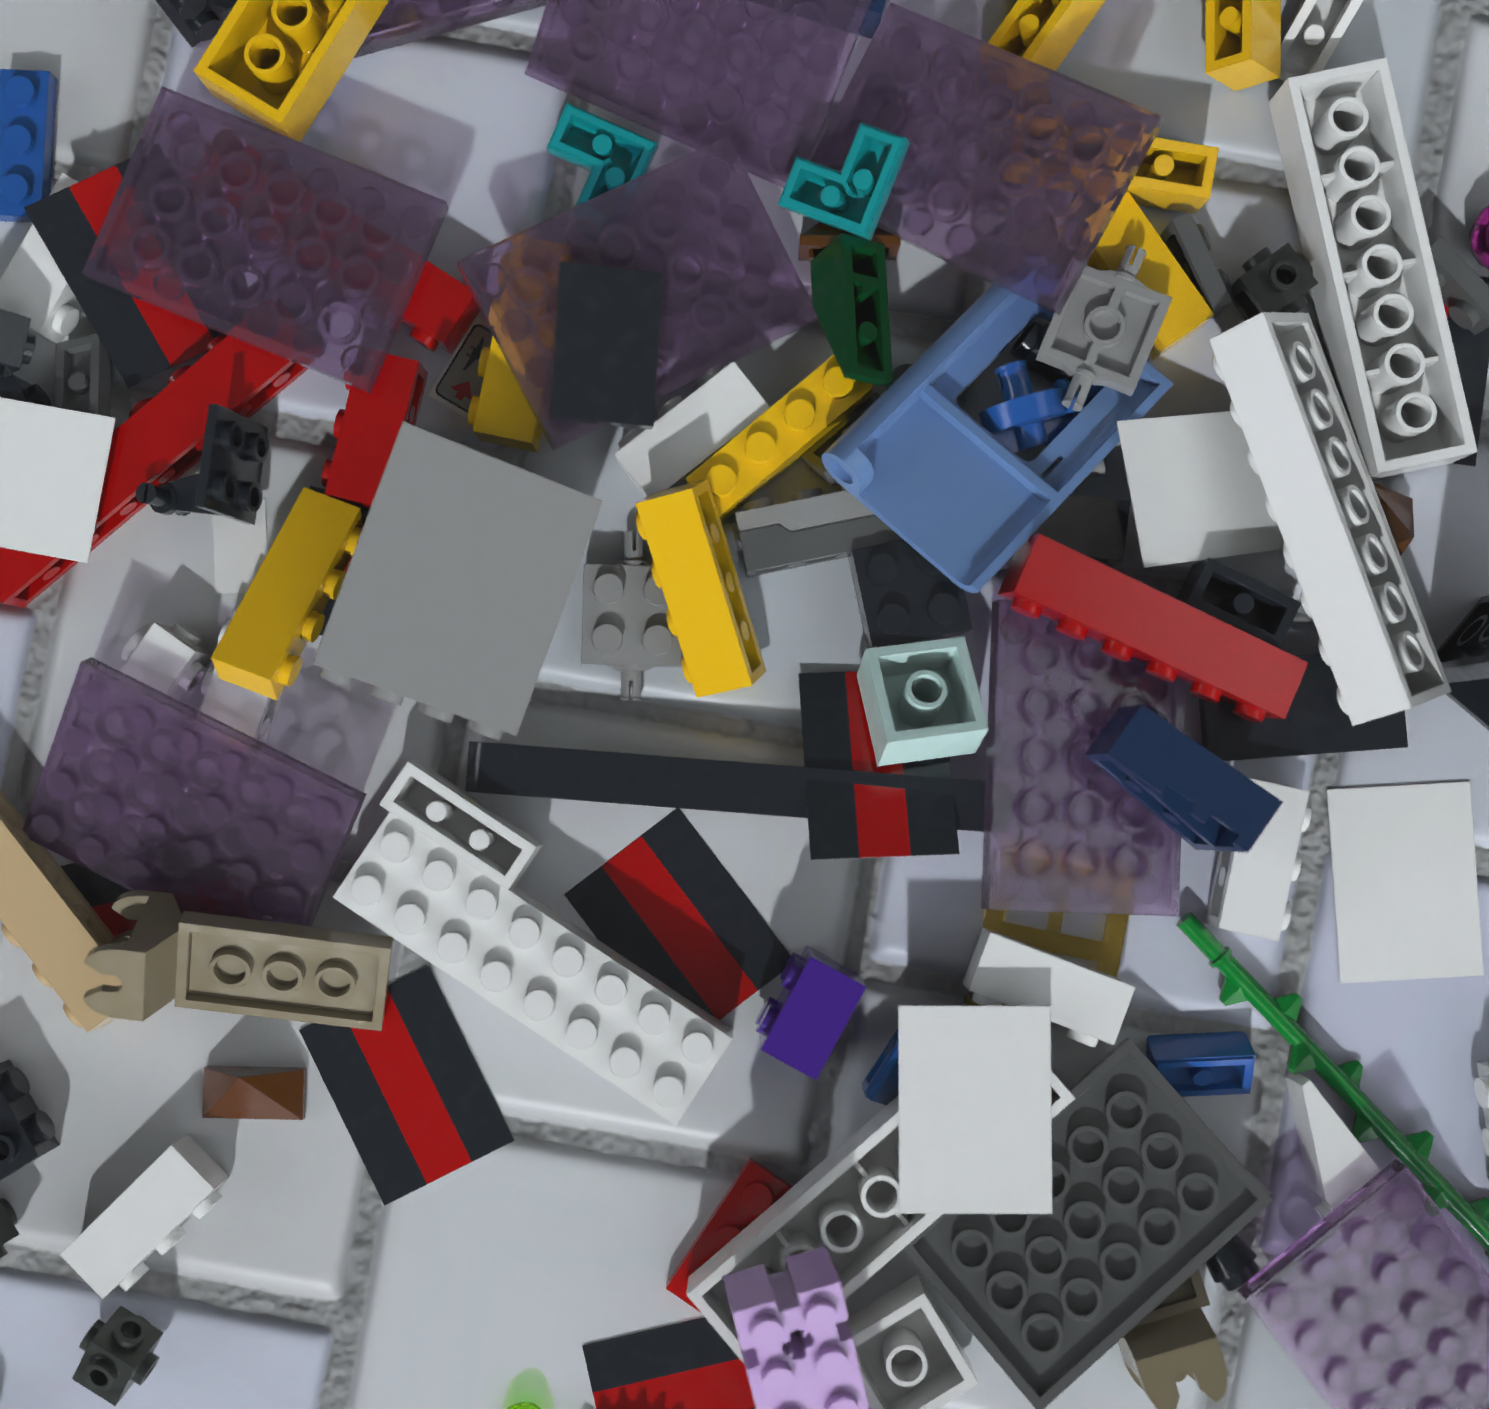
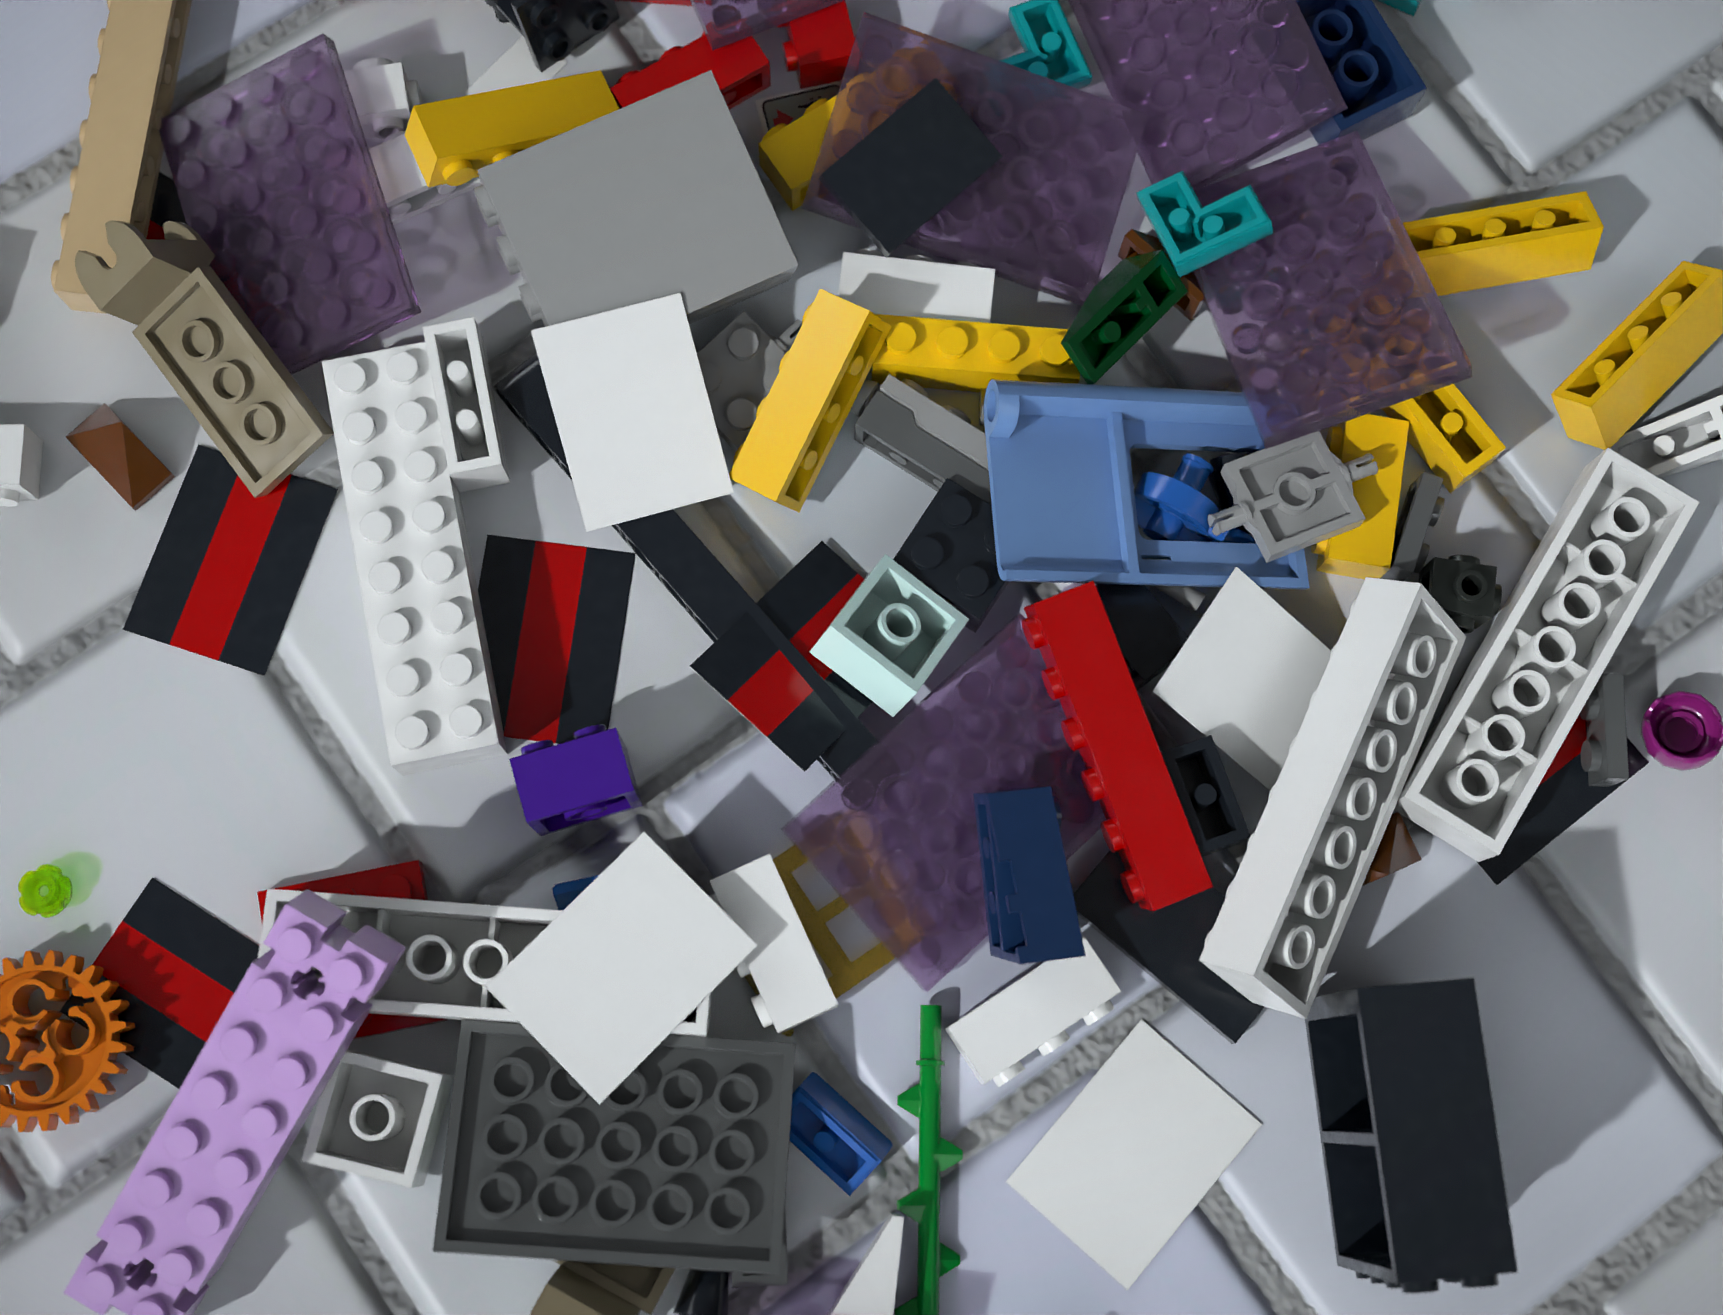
camera: 40 degrees right, 10 degrees down
none -> white sticker [531,293,734,532]

